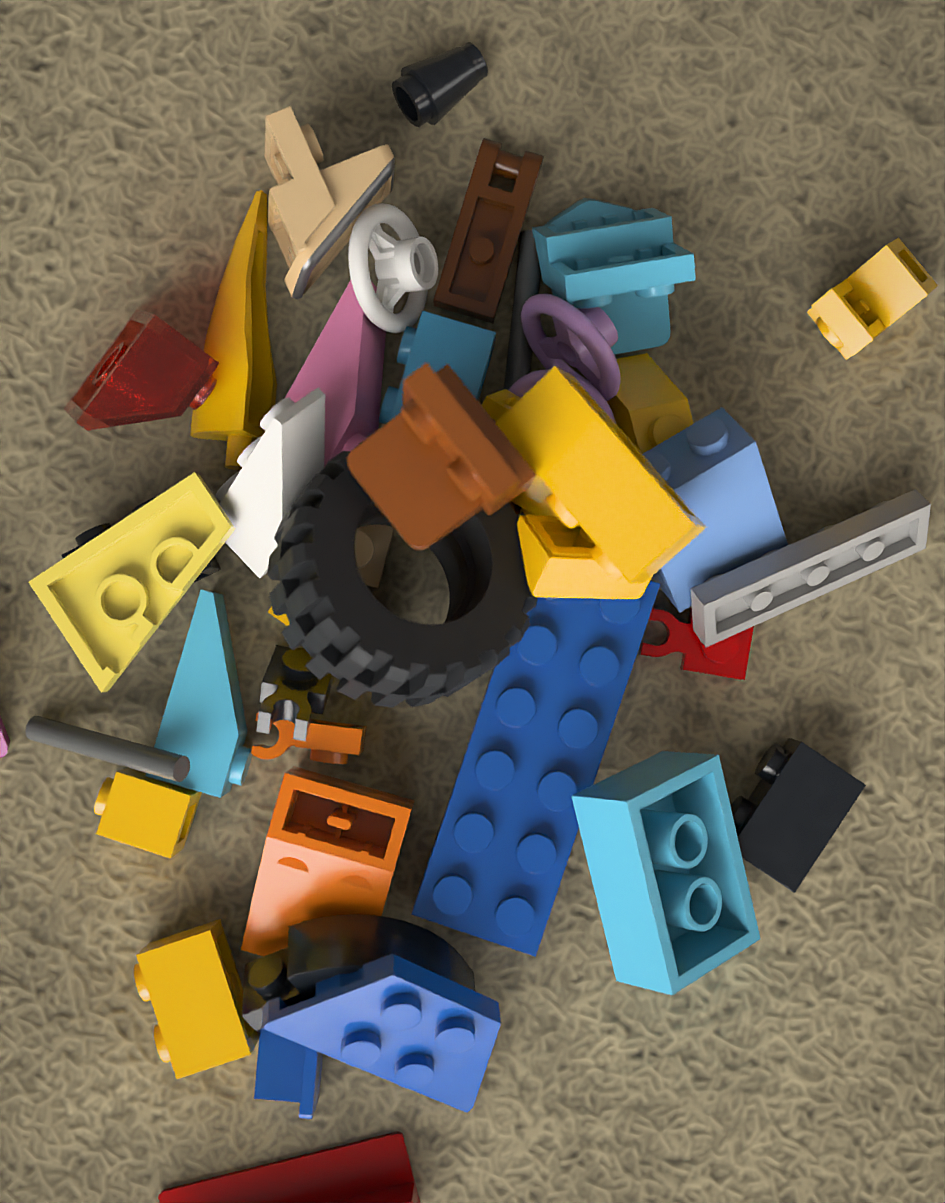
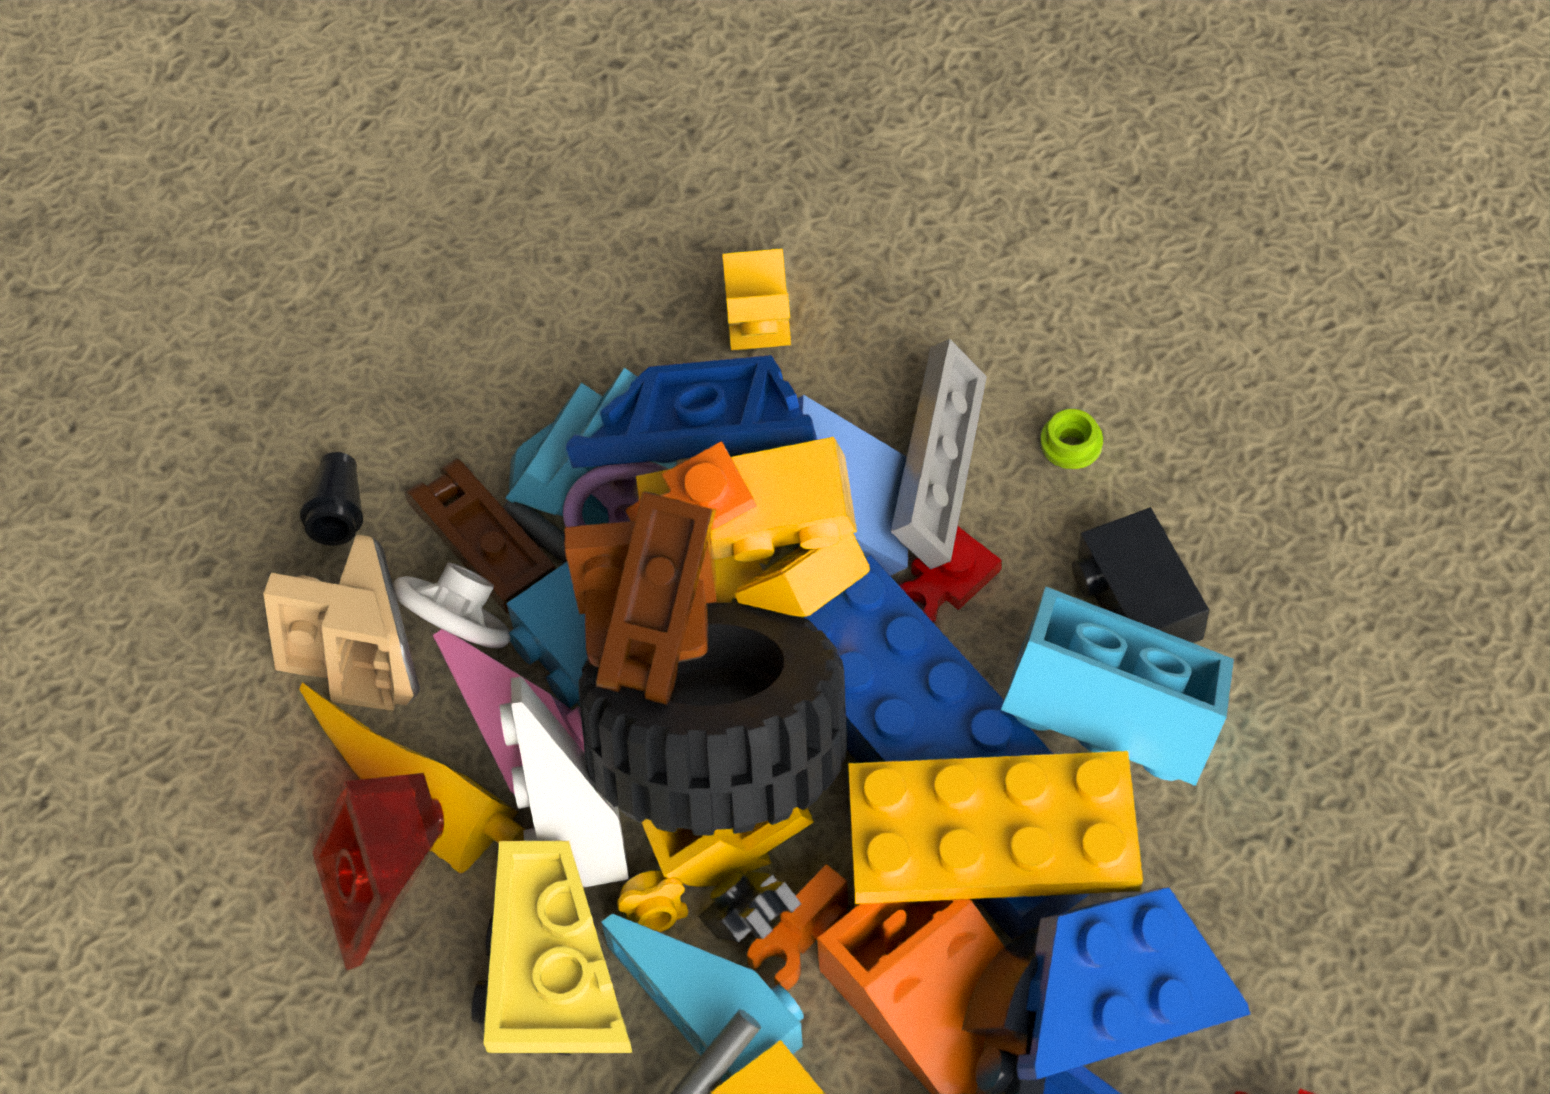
camera: 50 degrees left, 30 degrees down
none -> blue wing [566,355,817,468]
none -> reddish brown plate [597,492,716,705]
none -> yellow plate [617,871,689,933]
none -> orange plate [625,441,757,531]
none -> yellow plate [848,751,1143,904]
none -> lime plate [1040,409,1103,469]

